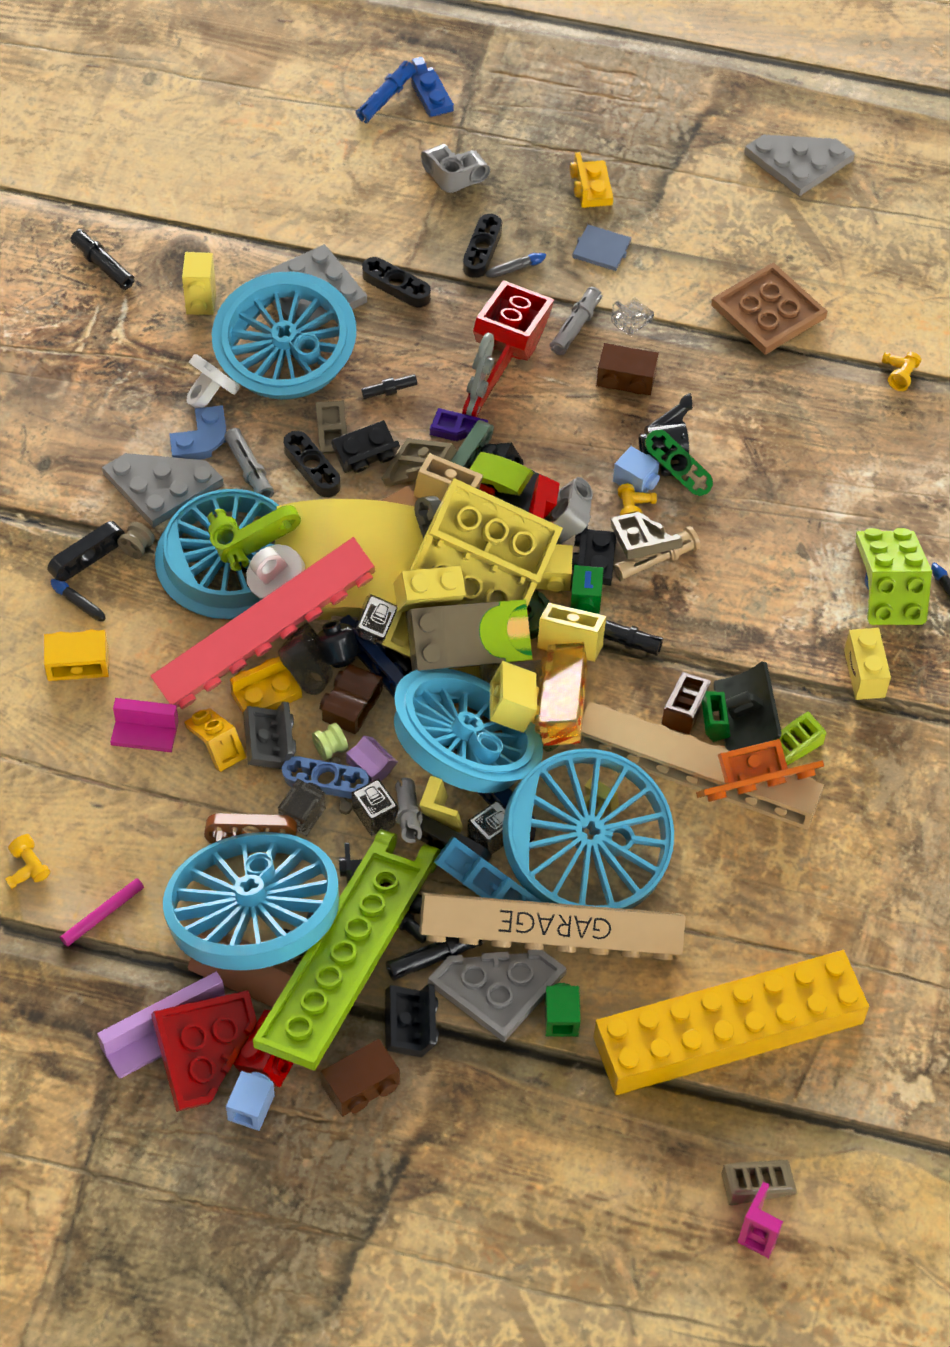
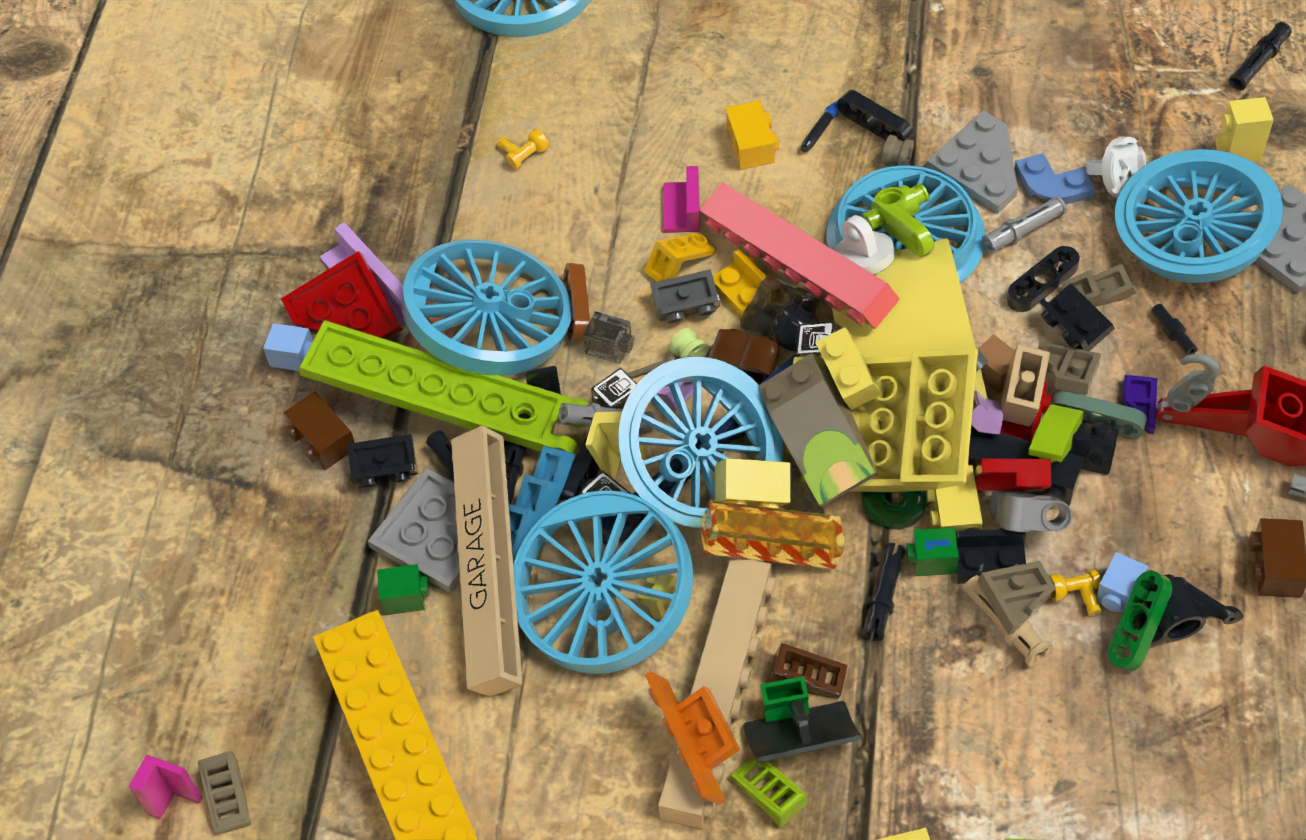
camera: 90 degrees right, 0 degrees up
dark pink bar [60,878,144,947] -> none
medium blue beam [282,756,371,800] -> none
light yellow brick [537,603,606,662] -> none

